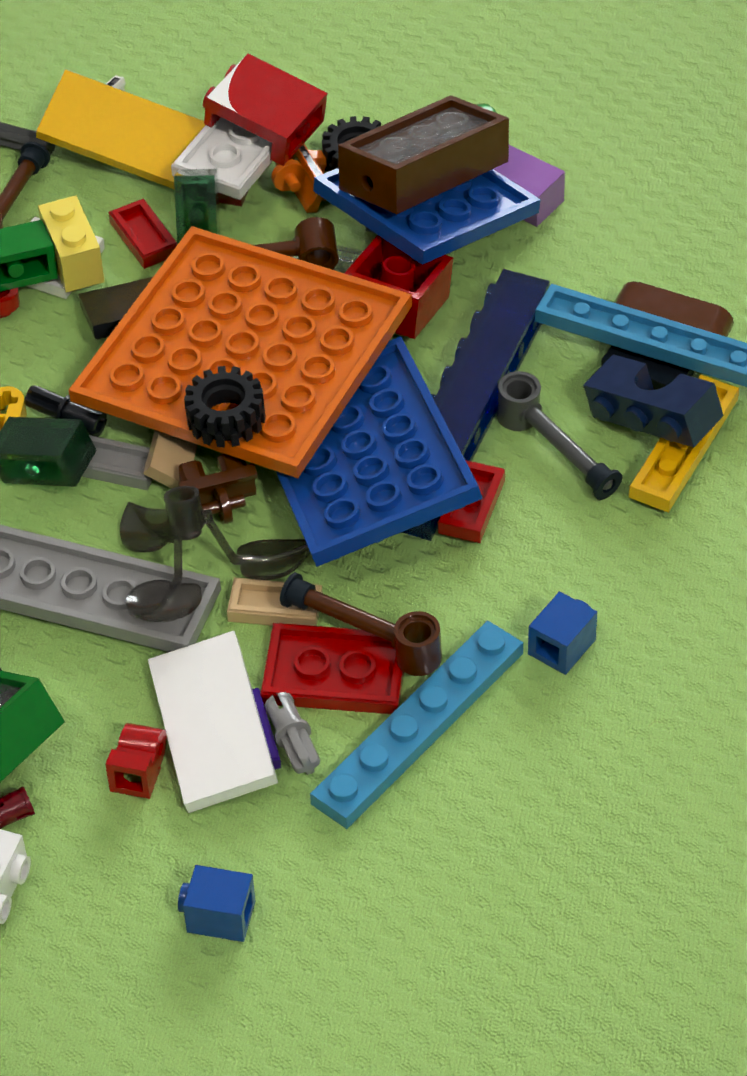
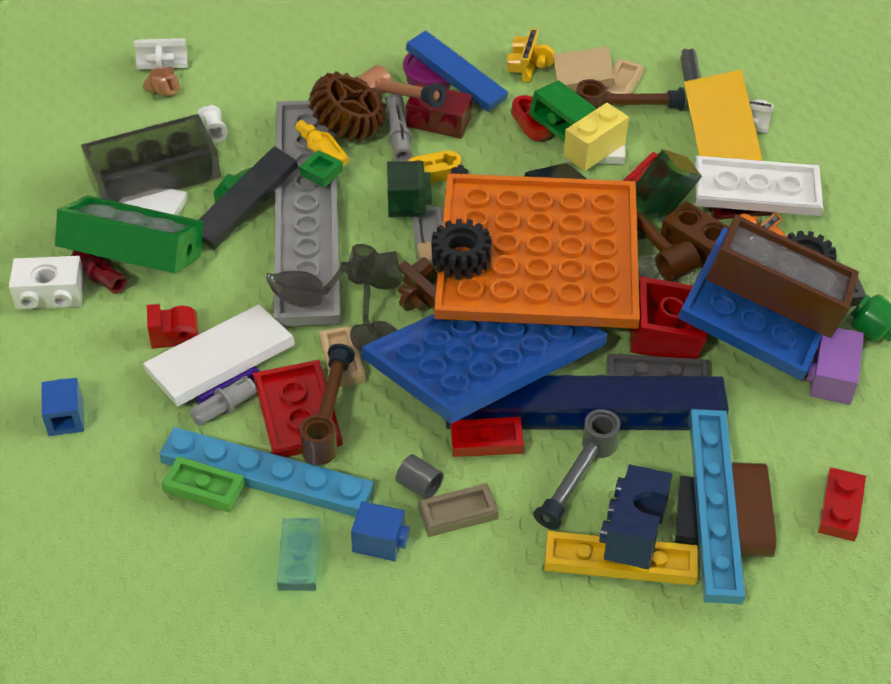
camera: 65 degrees right, 0 degrees up
red panel [203,53,328,166] -> none
none -> bright green plate [162,456,245,513]
none -> clear light blue plate [277,518,320,591]
none -> dark grey beam [395,454,444,499]
none -> dark tan tile [418,483,499,537]
none -> dark grey tile [606,353,710,393]
none -> reddish brown brick [661,201,729,268]
none -> red plate [818,467,866,542]

